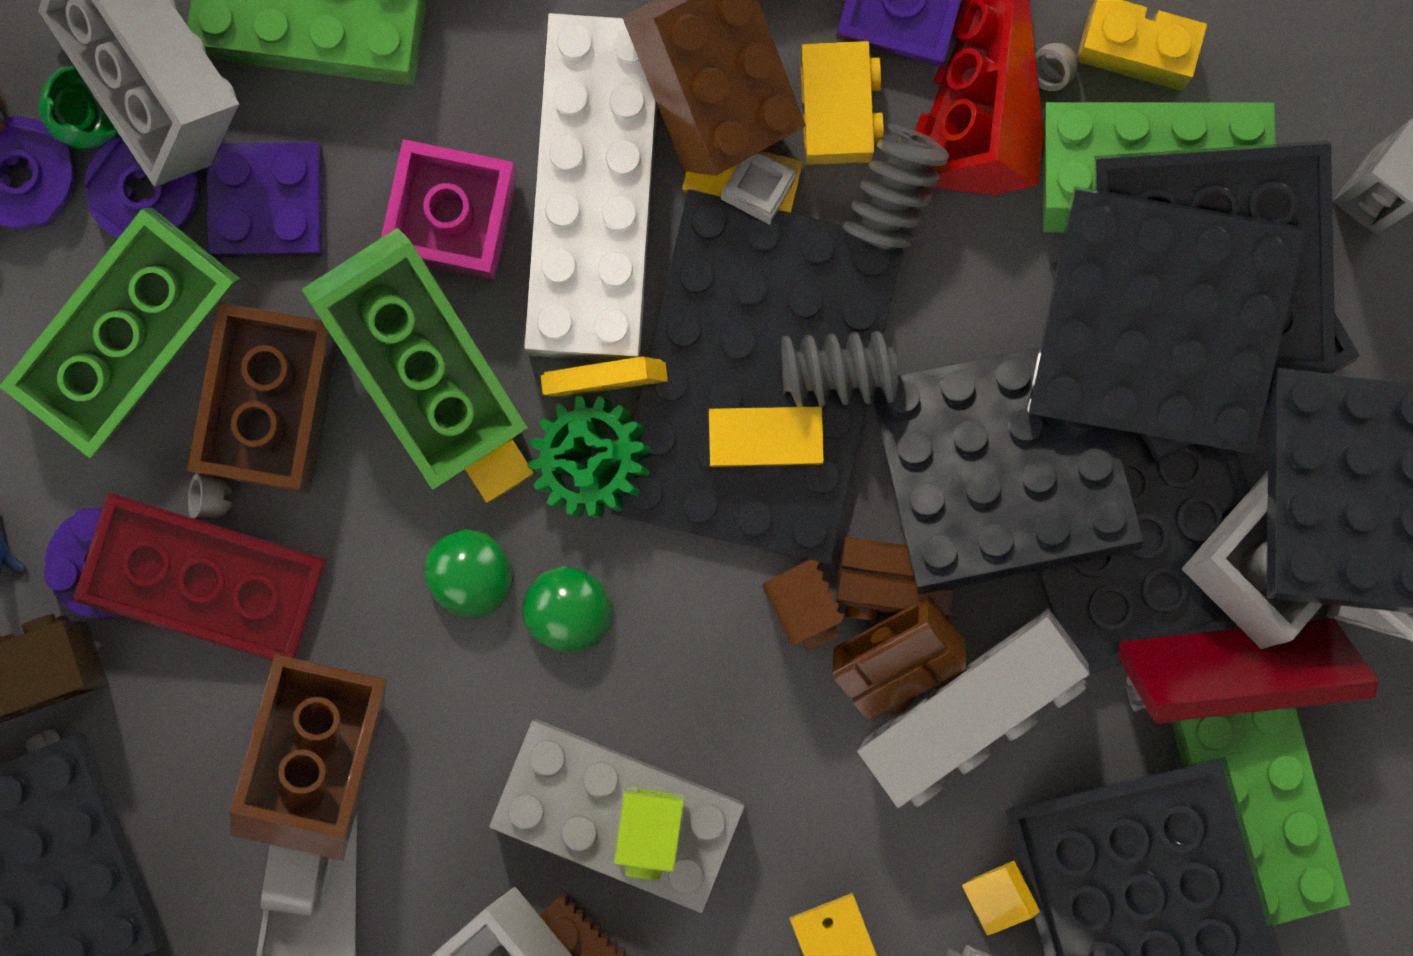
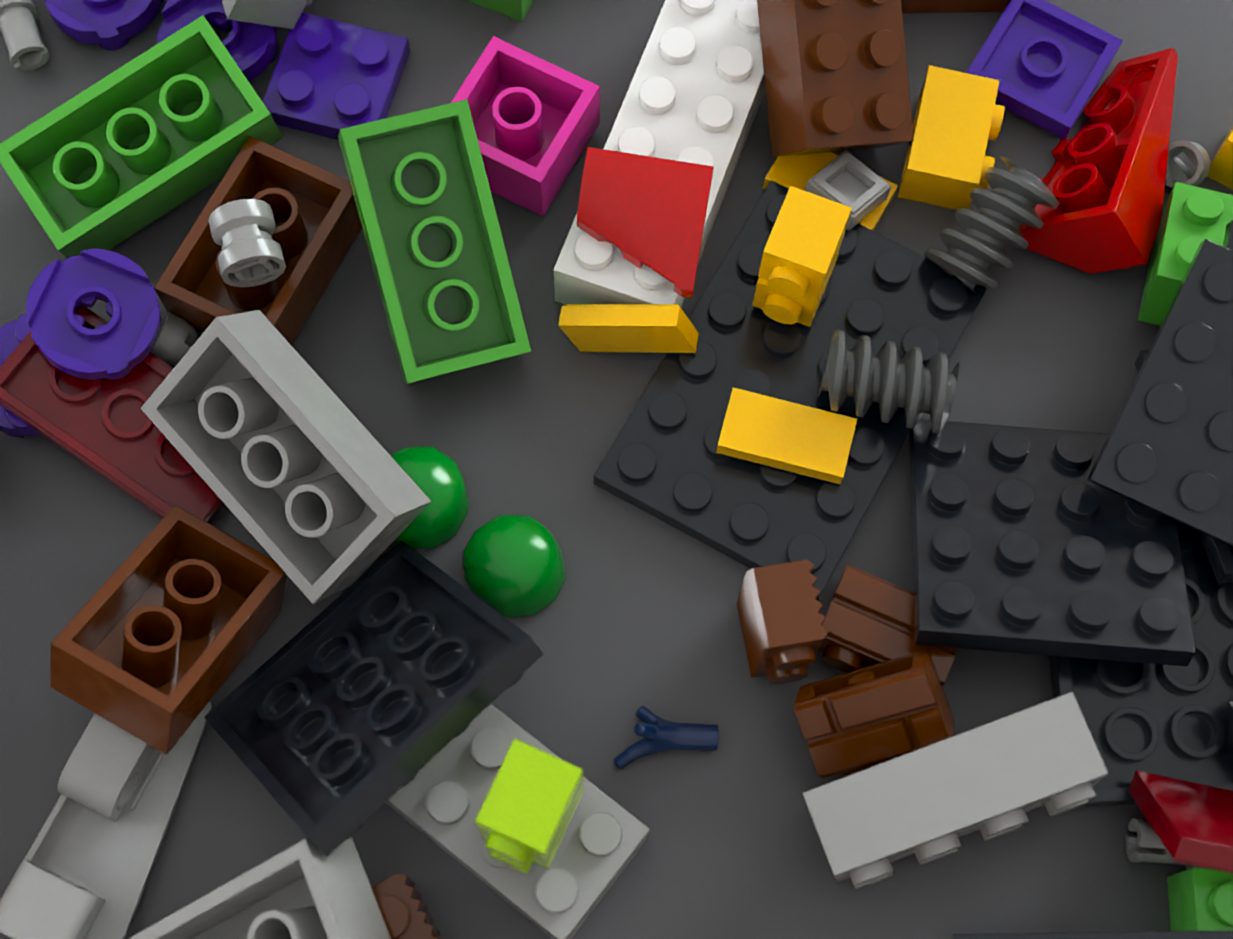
camera: 15 degrees right, 15 degrees down
yellow tile [465,439,535,504] -> none
green gear [528,395,651,519] -> none
none -> dark purple plate [26,249,162,380]
none -> light grey brick [140,310,431,604]
none -> black plate [204,541,543,857]
none -> light grey wheel [208,199,286,287]
none -> red slope [577,147,714,298]
none -> dark blue bar [614,706,719,769]
none -> yellow piece [752,186,852,327]

